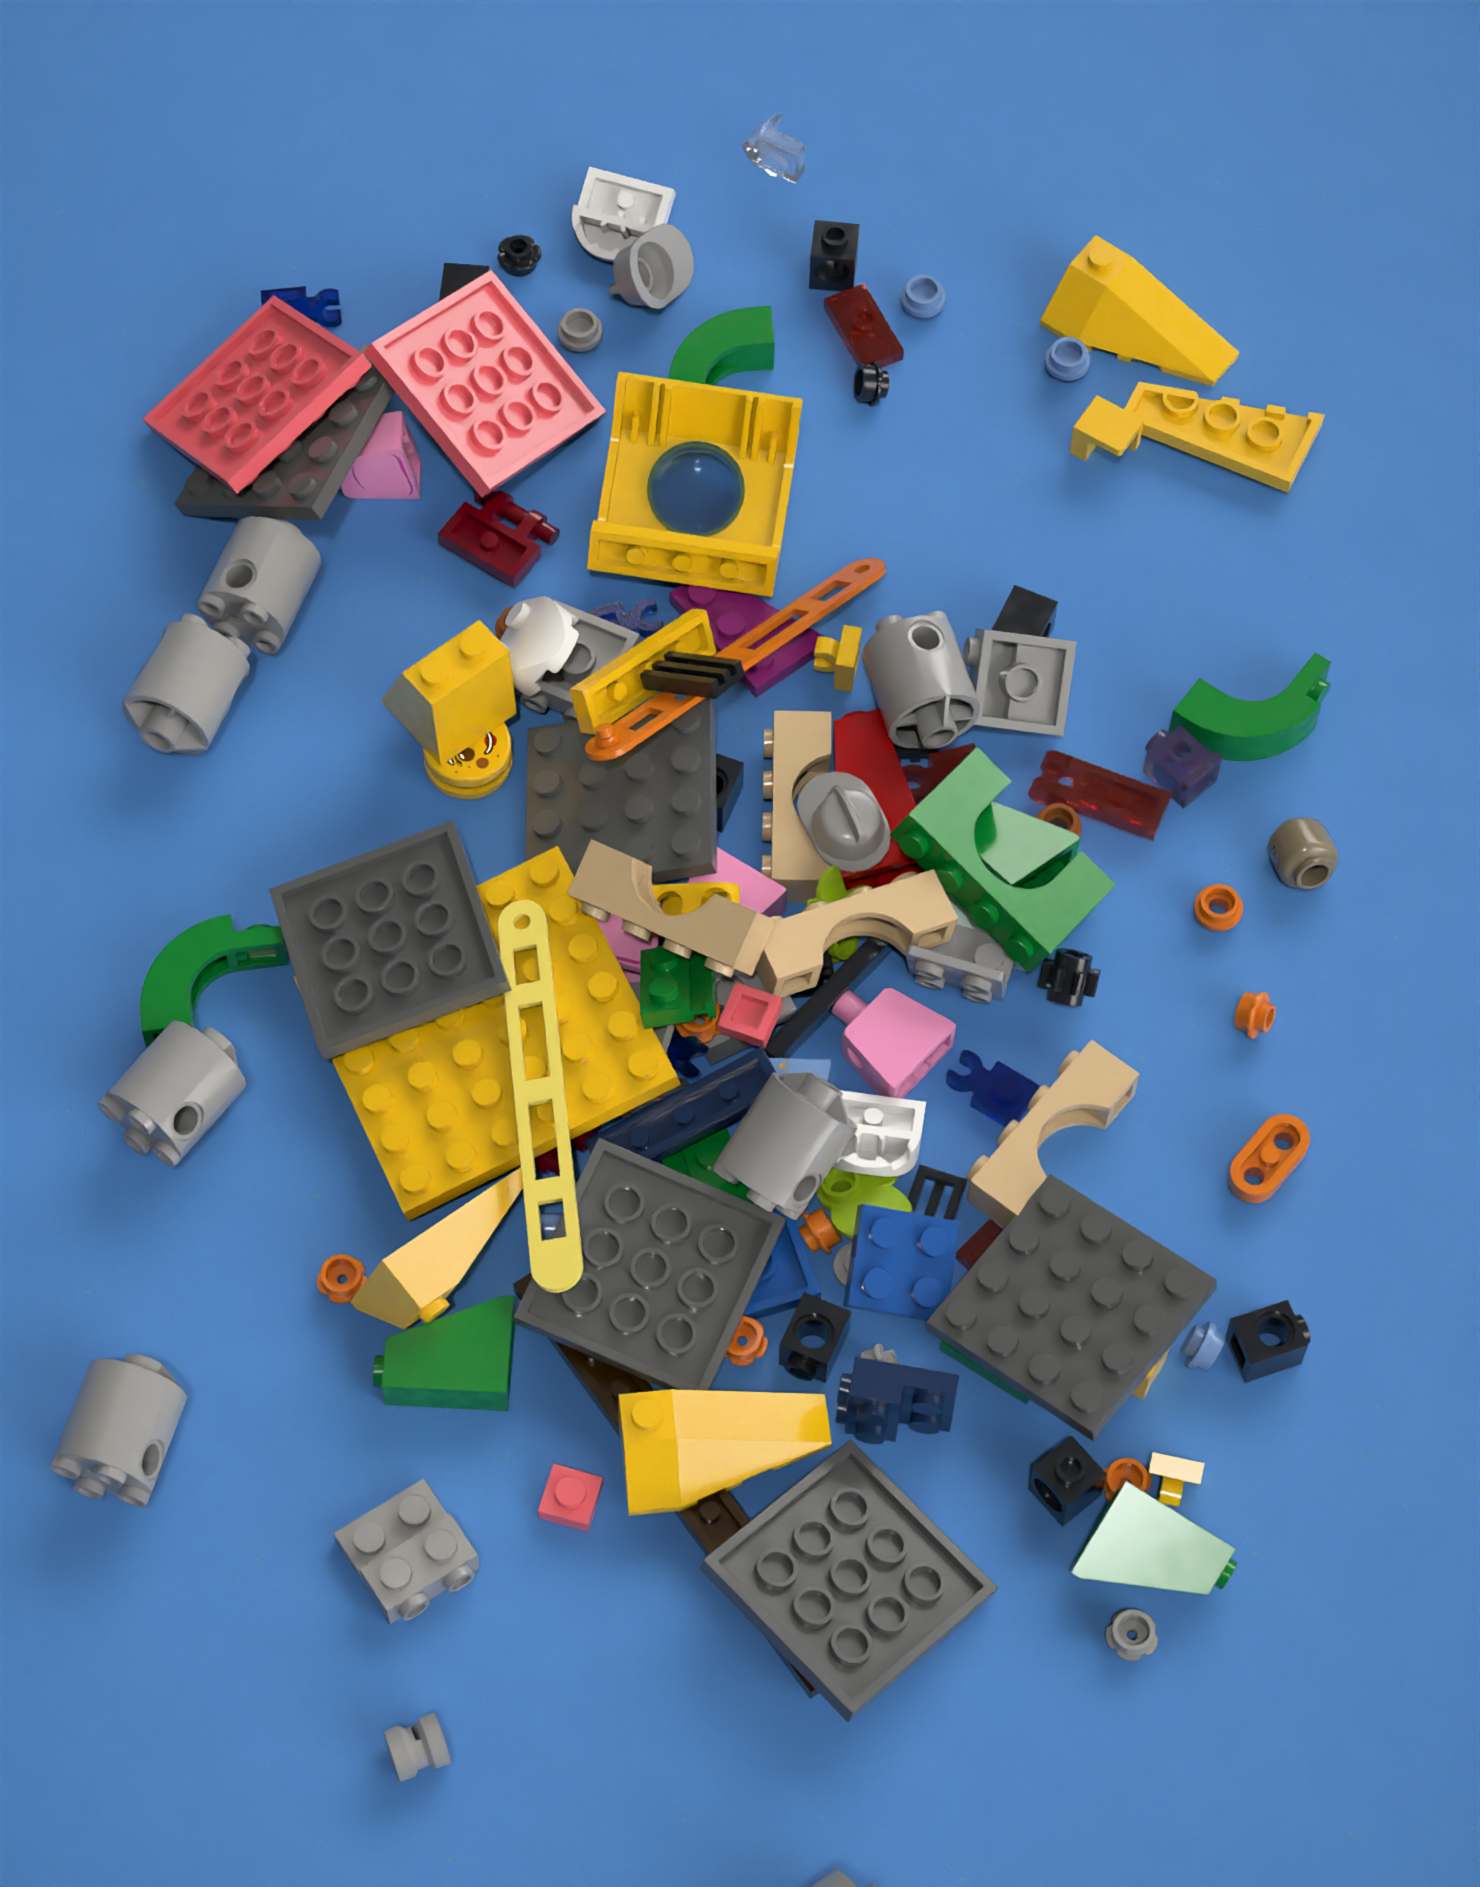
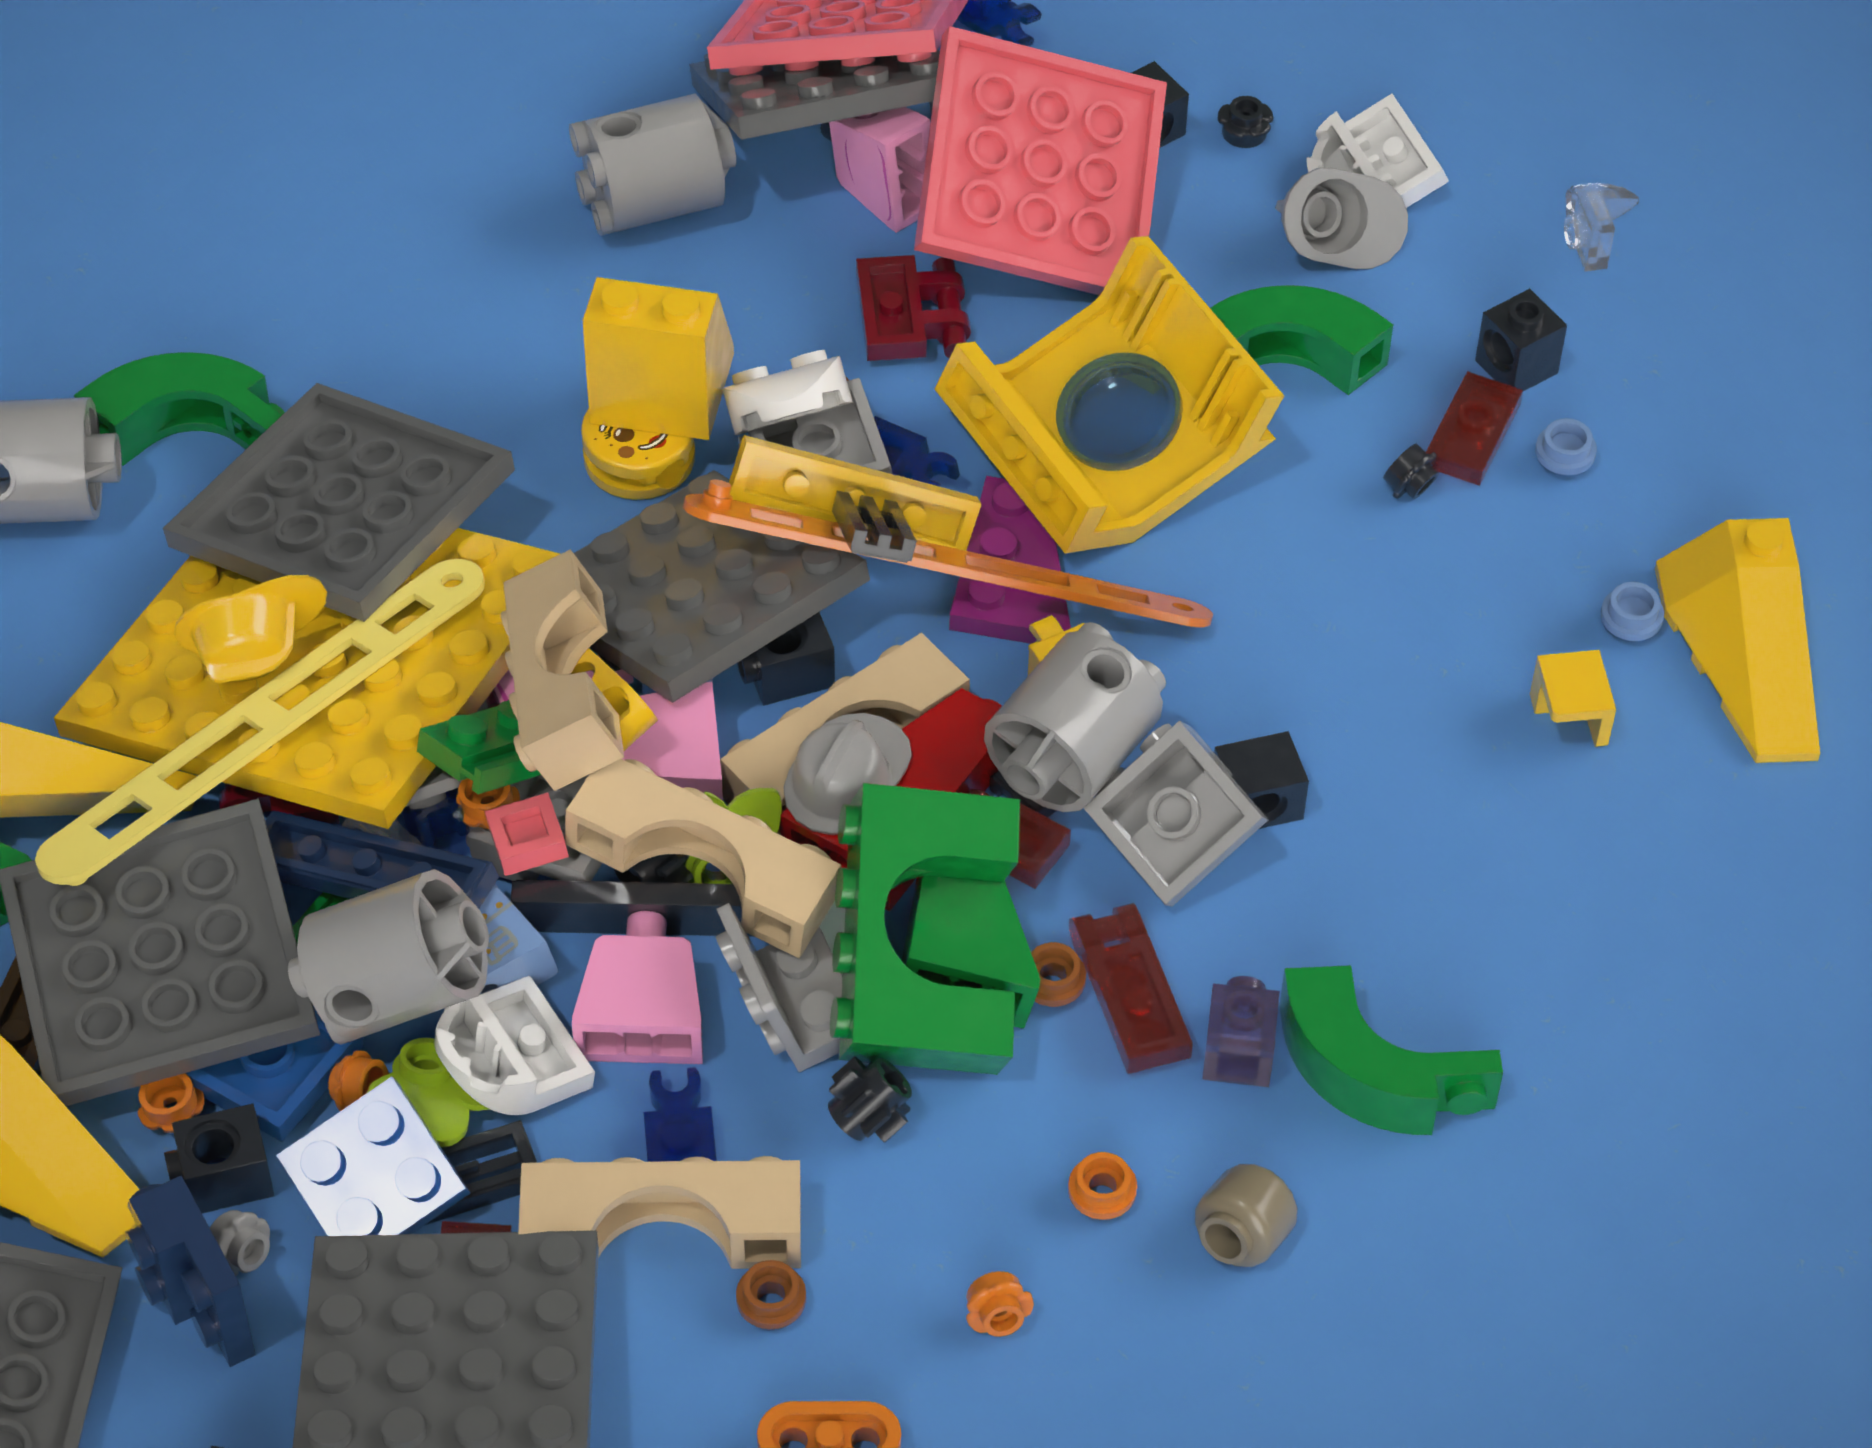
camera: 50 degrees right, 10 degrees down
light grey cylinder [122,613,250,755] -> none
light grey plate [557,308,603,352] -> none
yellow wing [1124,382,1325,493] -> none
none -> yellow piece [174,575,327,683]
none -> dark orange plate [736,1260,806,1329]

